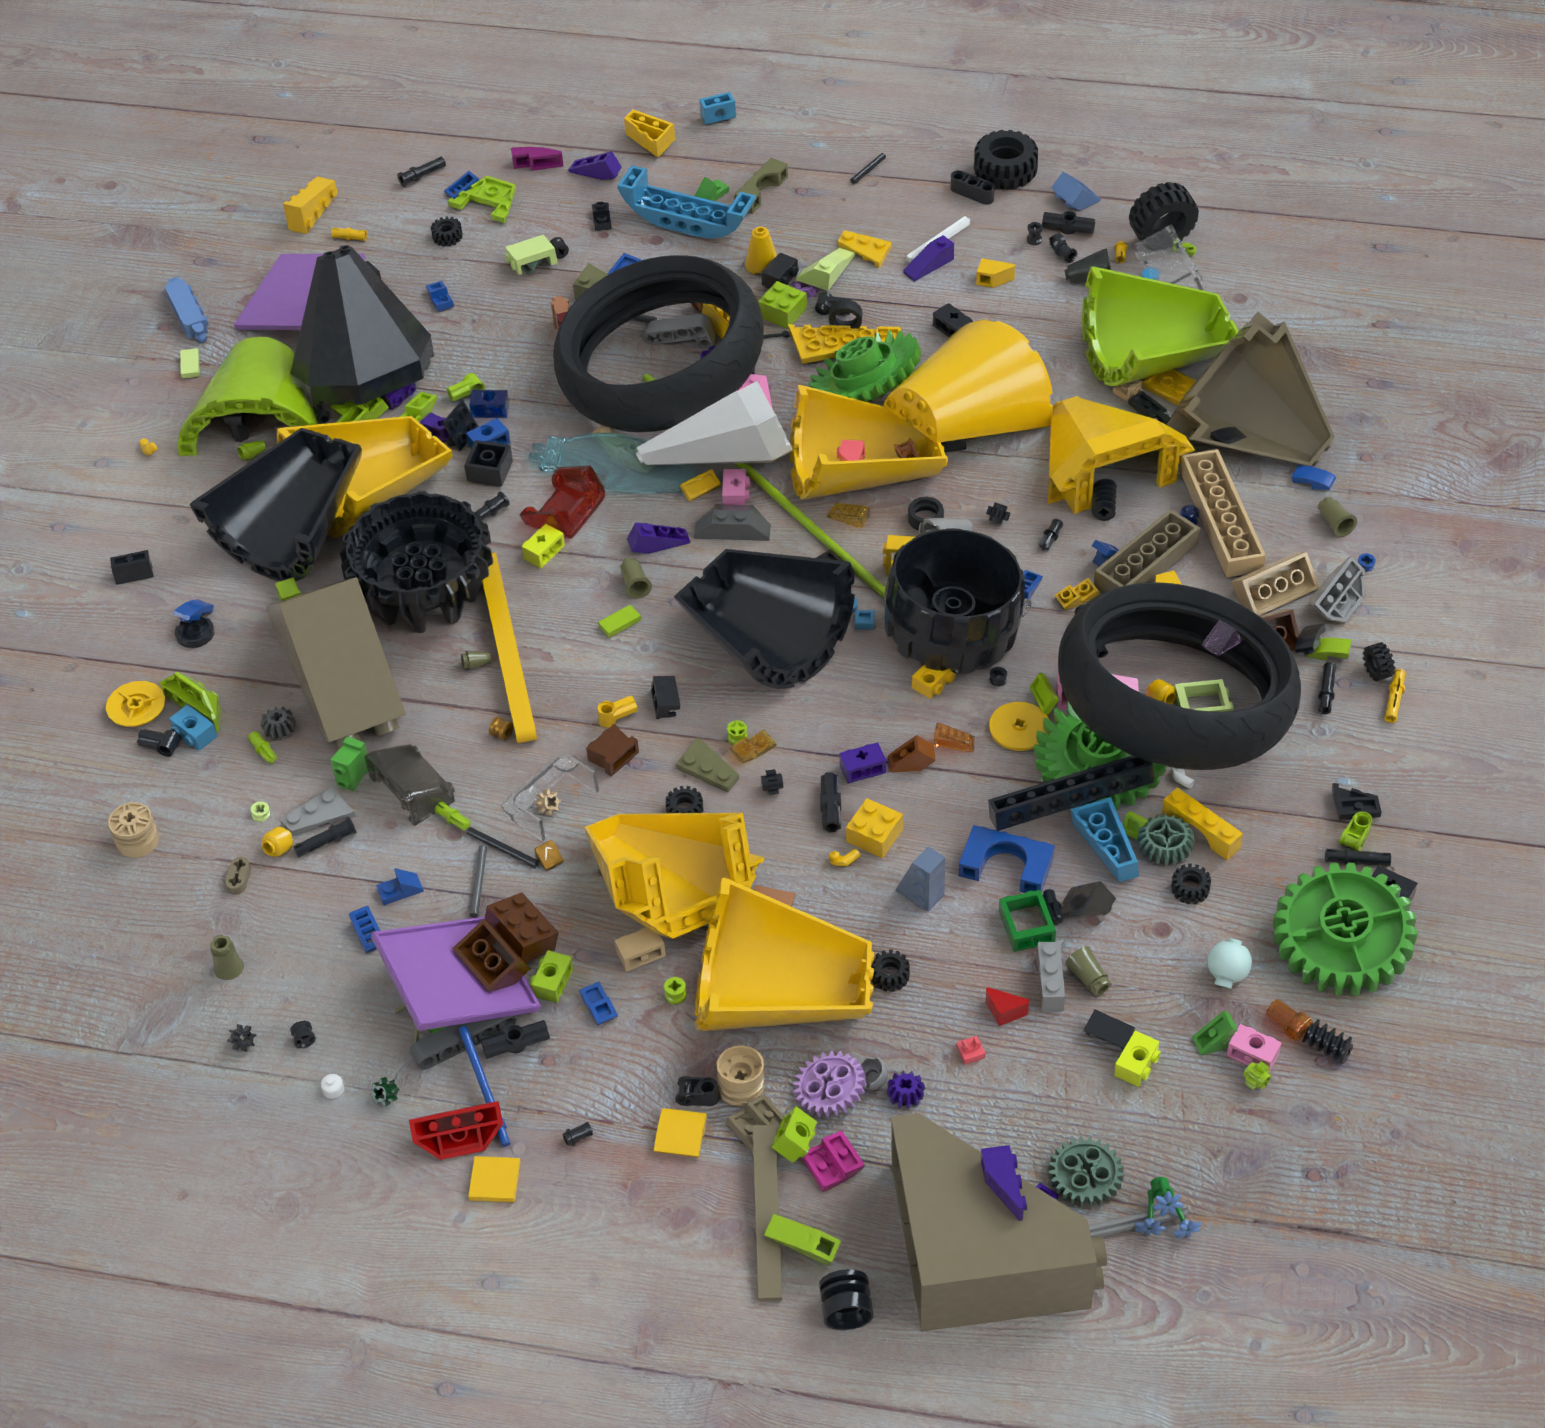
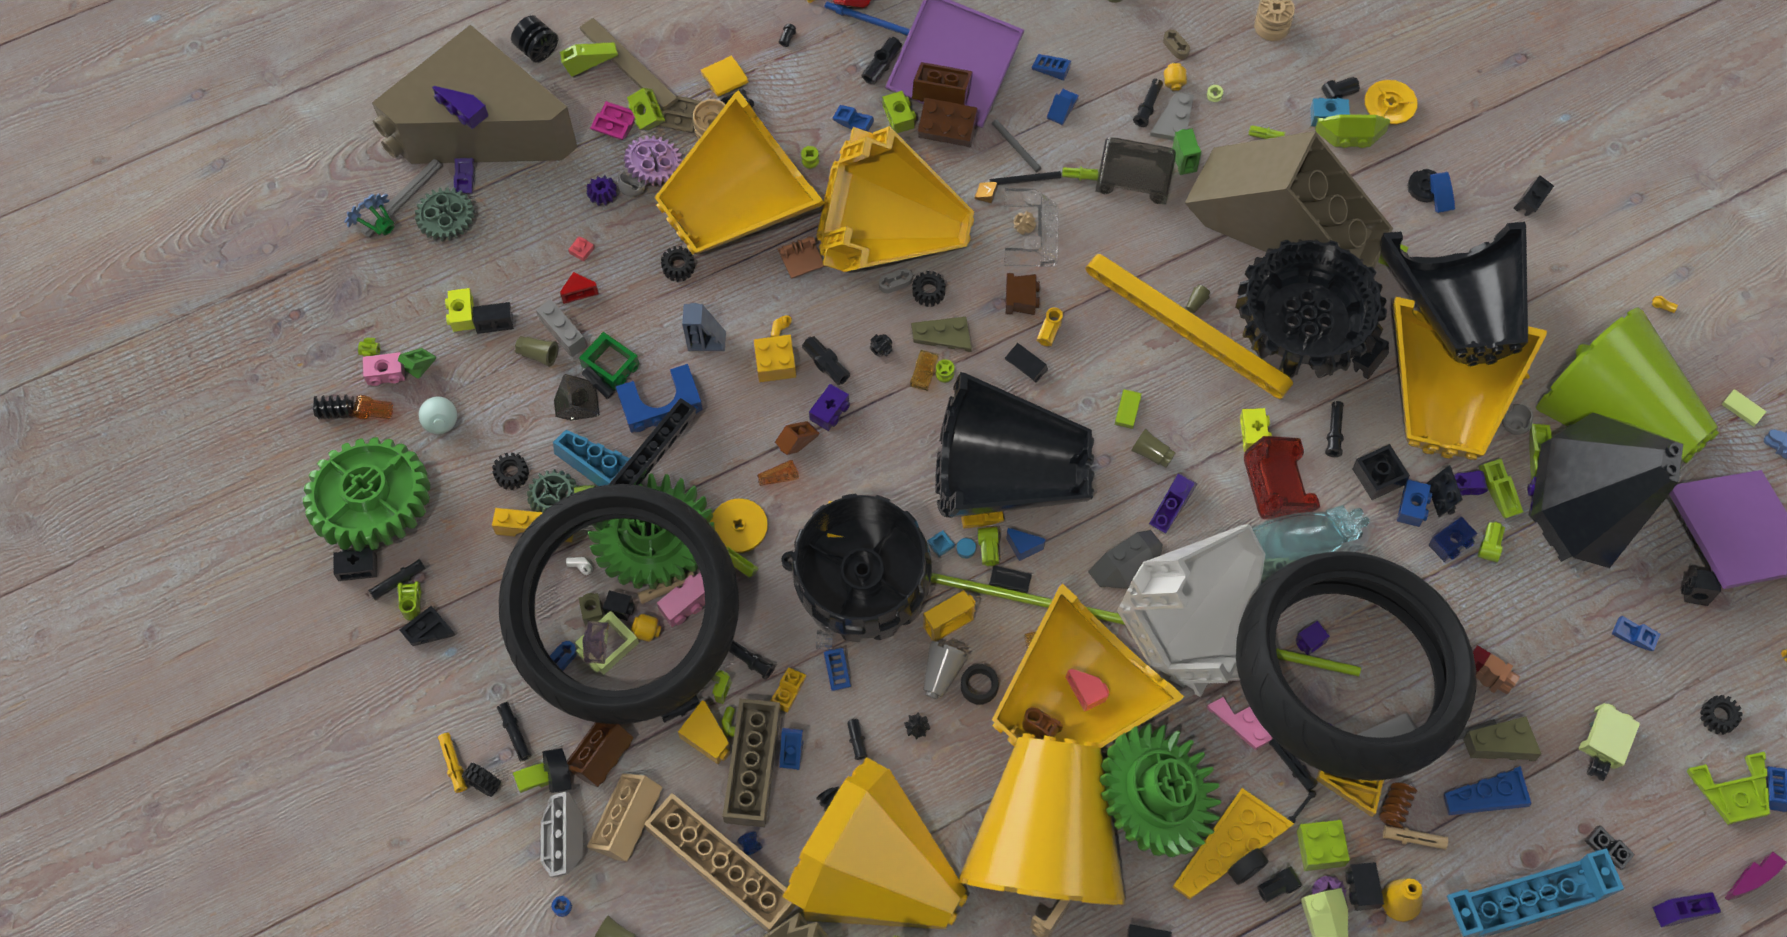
camera: 140 degrees right, 15 degrees up
pearl gold wheel [489,716,513,741] -> none

